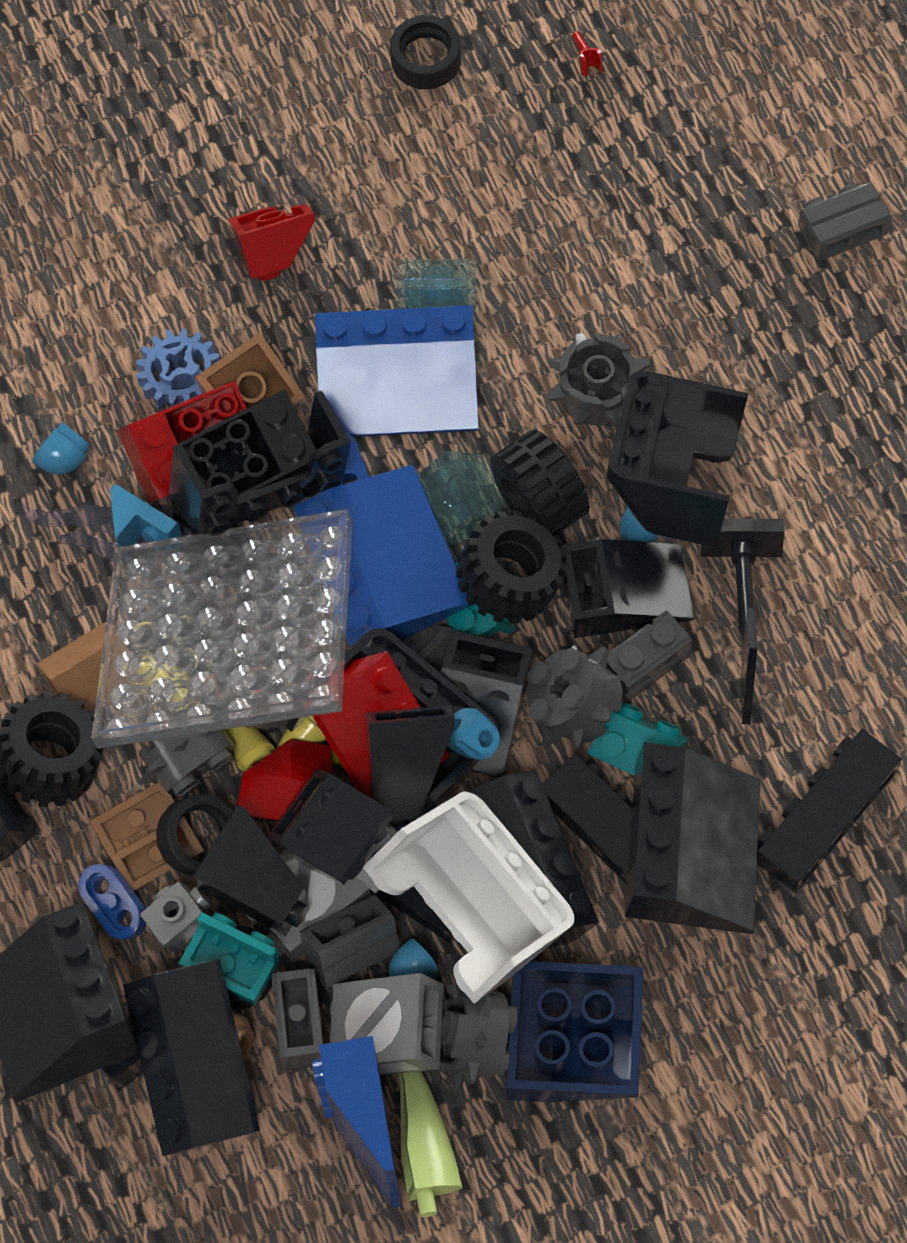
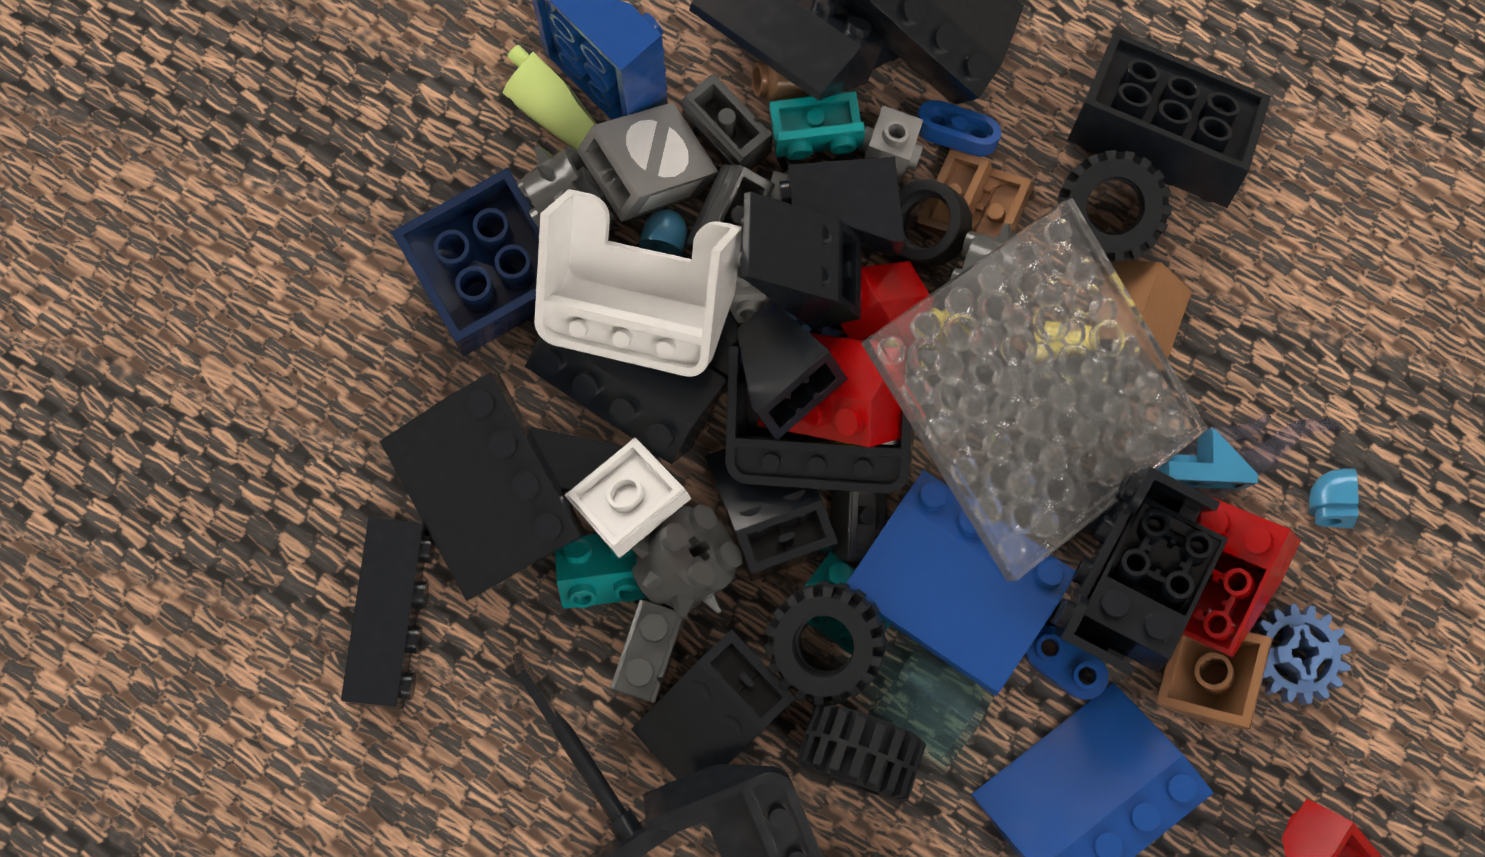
camera: 140 degrees right, 10 degrees up
dark azure piece [447,708,500,760] -> none
none -> white plate [565,437,691,558]

